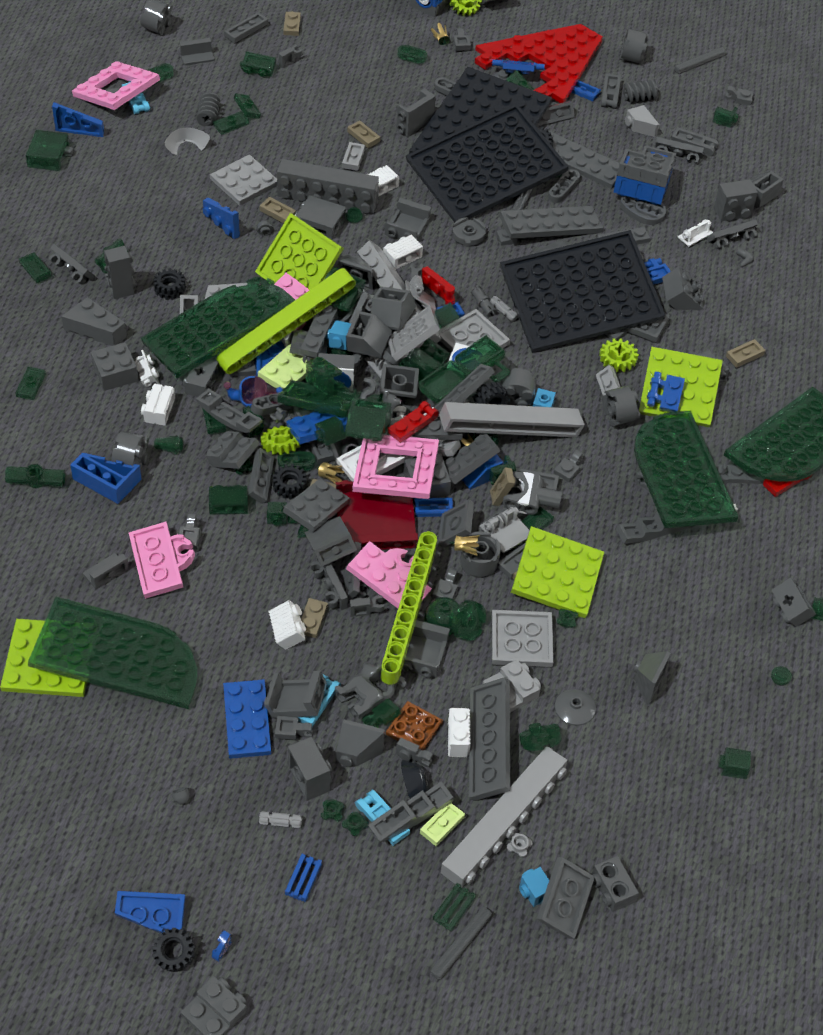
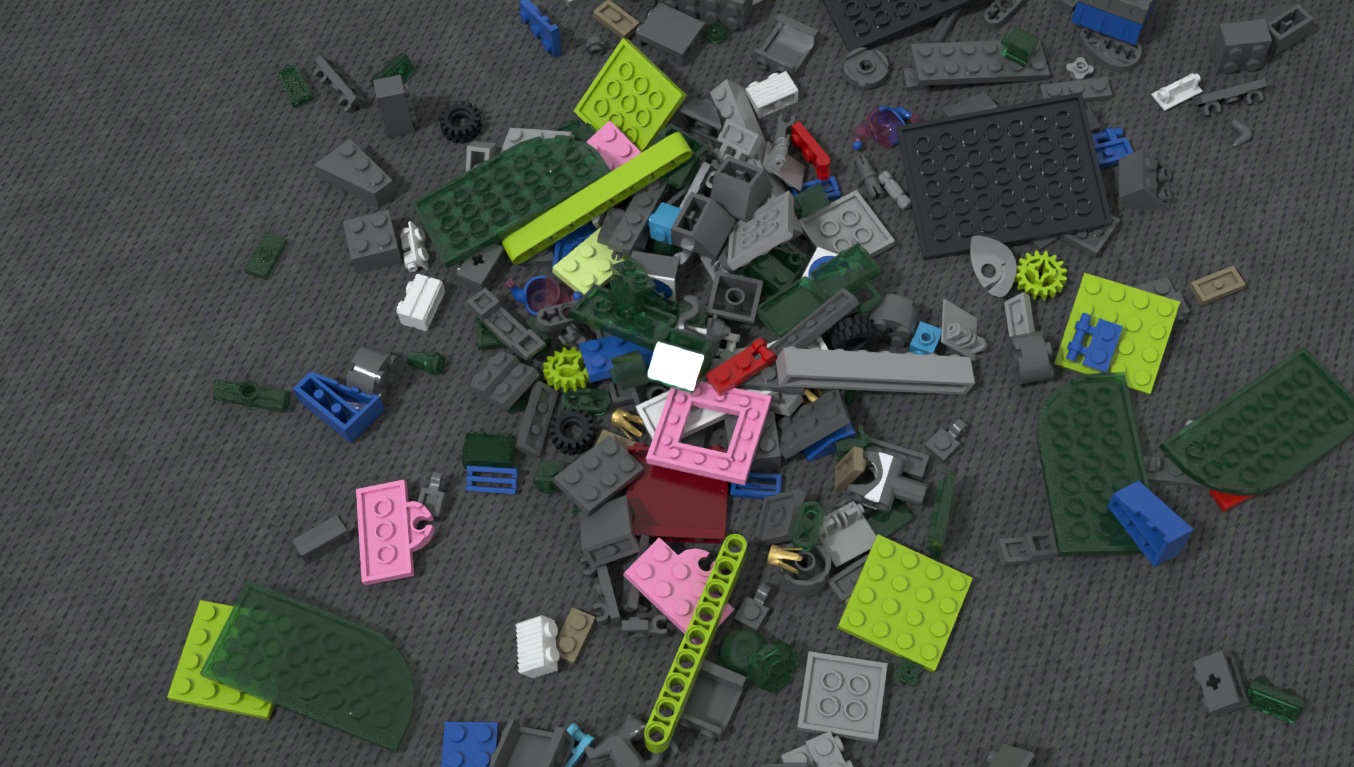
camera: 15 degrees right, 10 degrees up
none -> blue tile [466,465,518,494]
none -> light grey plate [712,119,764,163]
none -> clear green plate [791,501,825,551]
none -> clear pink piece [852,106,920,150]
none -> clear green plate [926,470,957,562]
none -> light grey hinge [941,299,987,361]
none -> light grey piece [970,235,1017,297]
none -> clear green brick [1000,26,1040,67]
none -> light grey plate [1066,57,1094,80]
none -> blue wedge [1108,481,1194,568]

